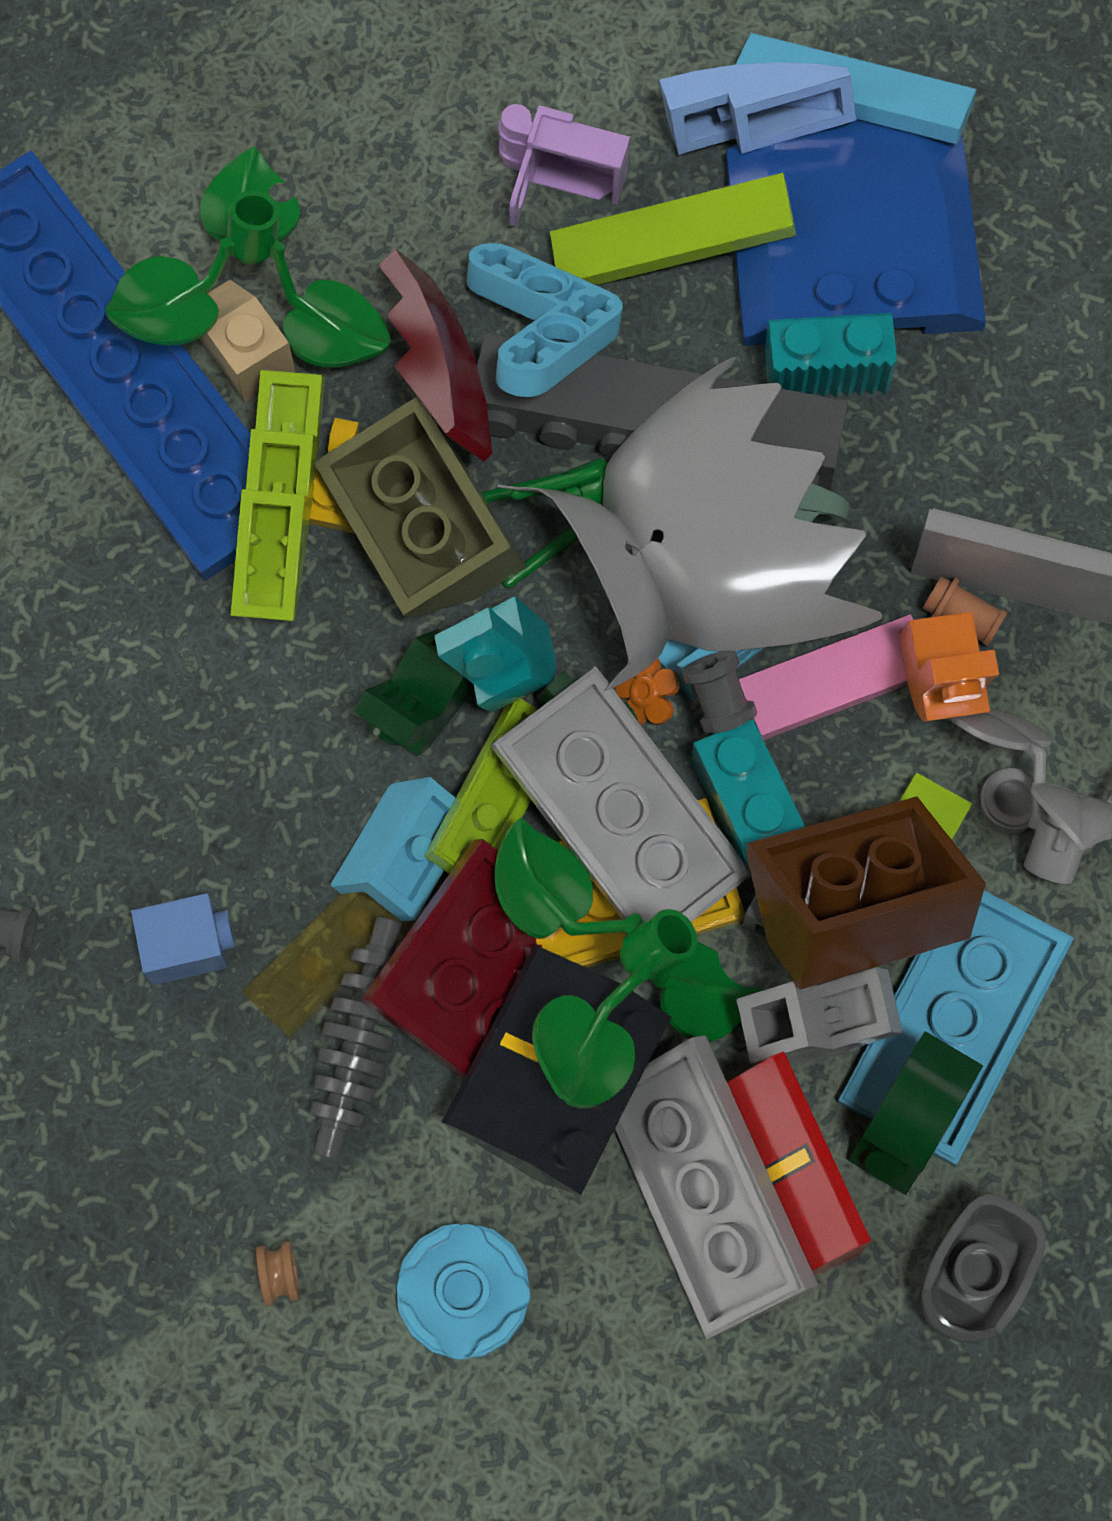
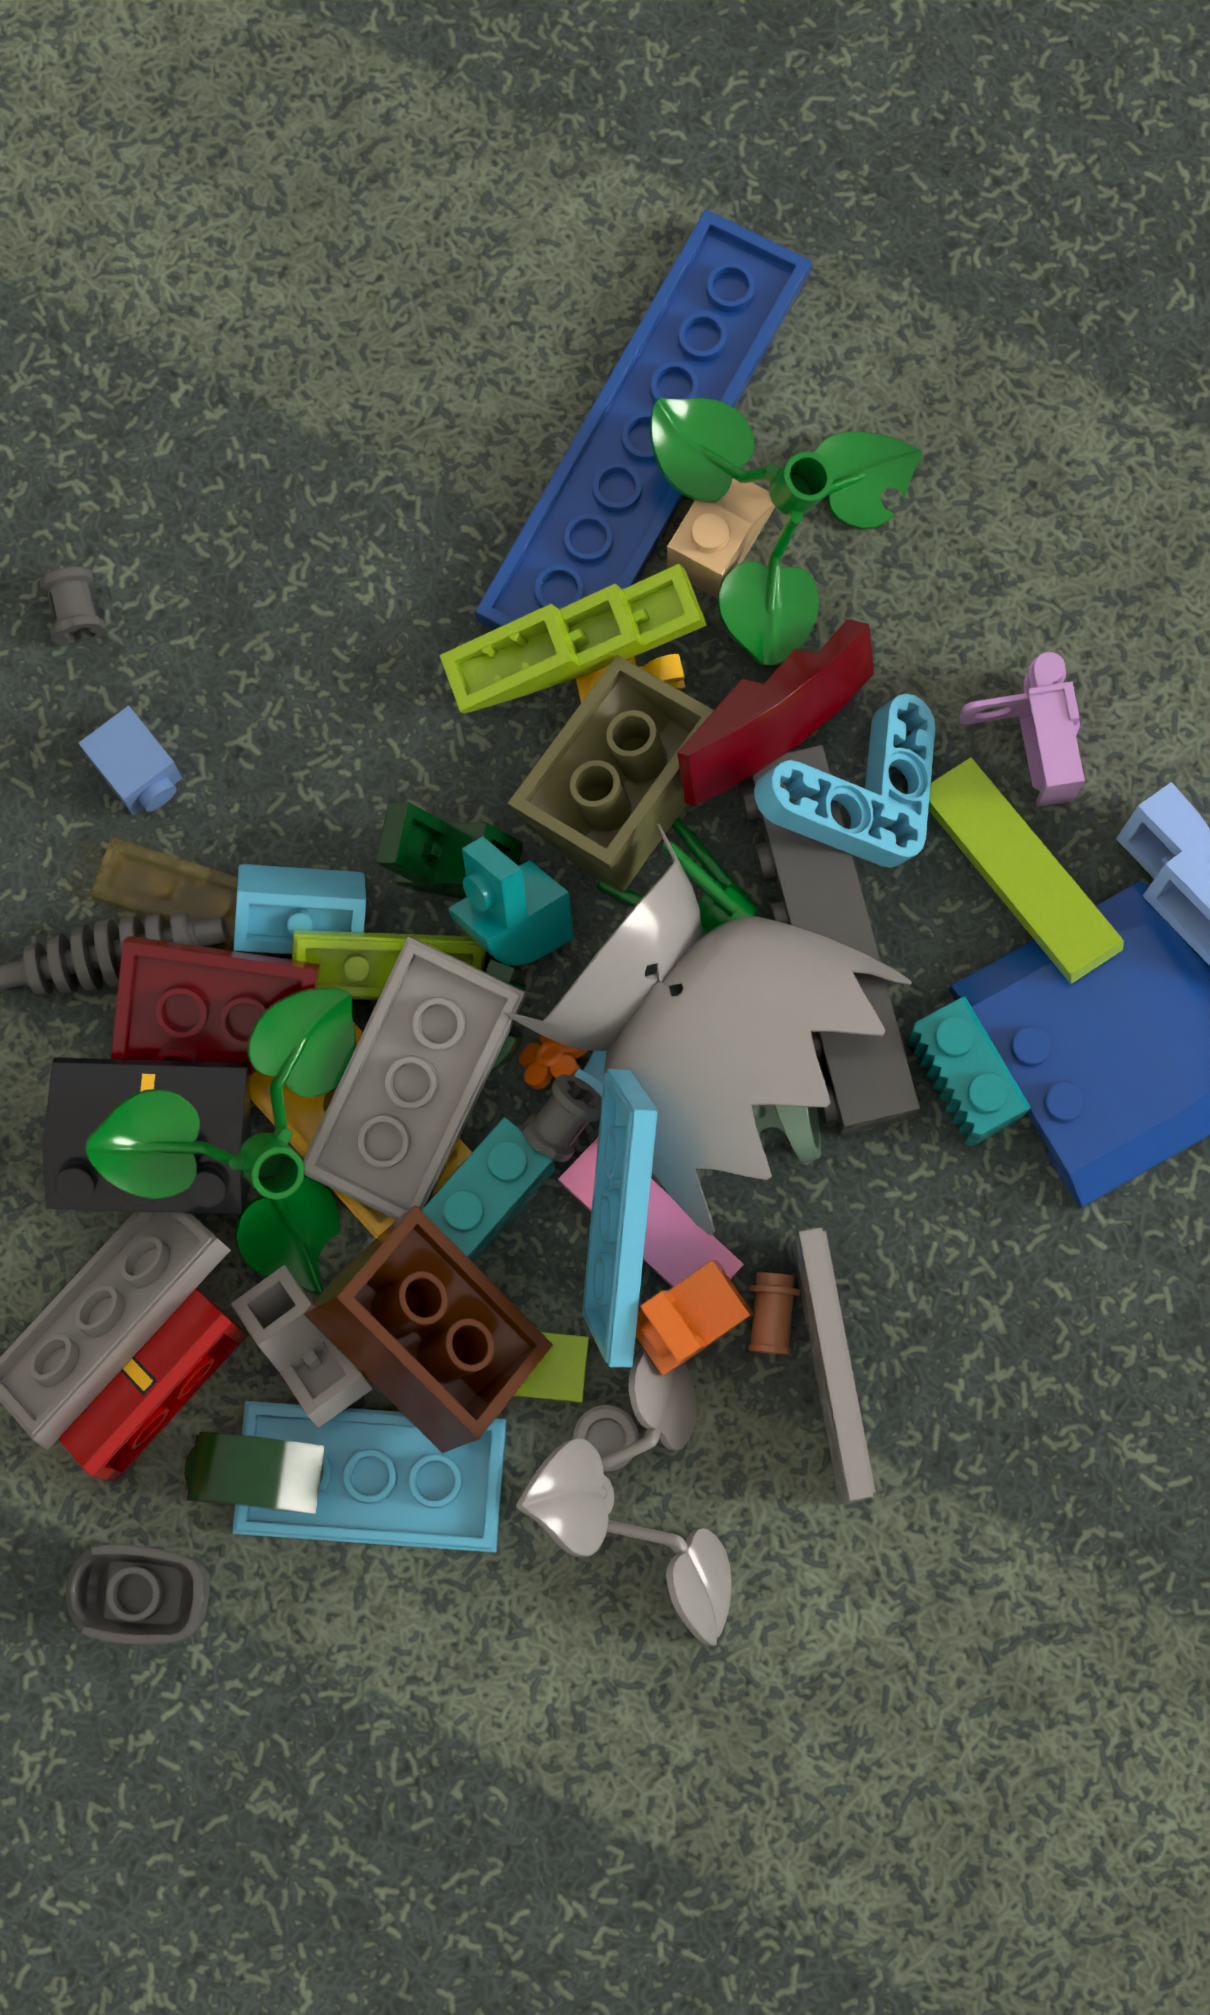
camera: 65 degrees right, 5 degrees up
none -> medium azure tile [582,1069,658,1367]

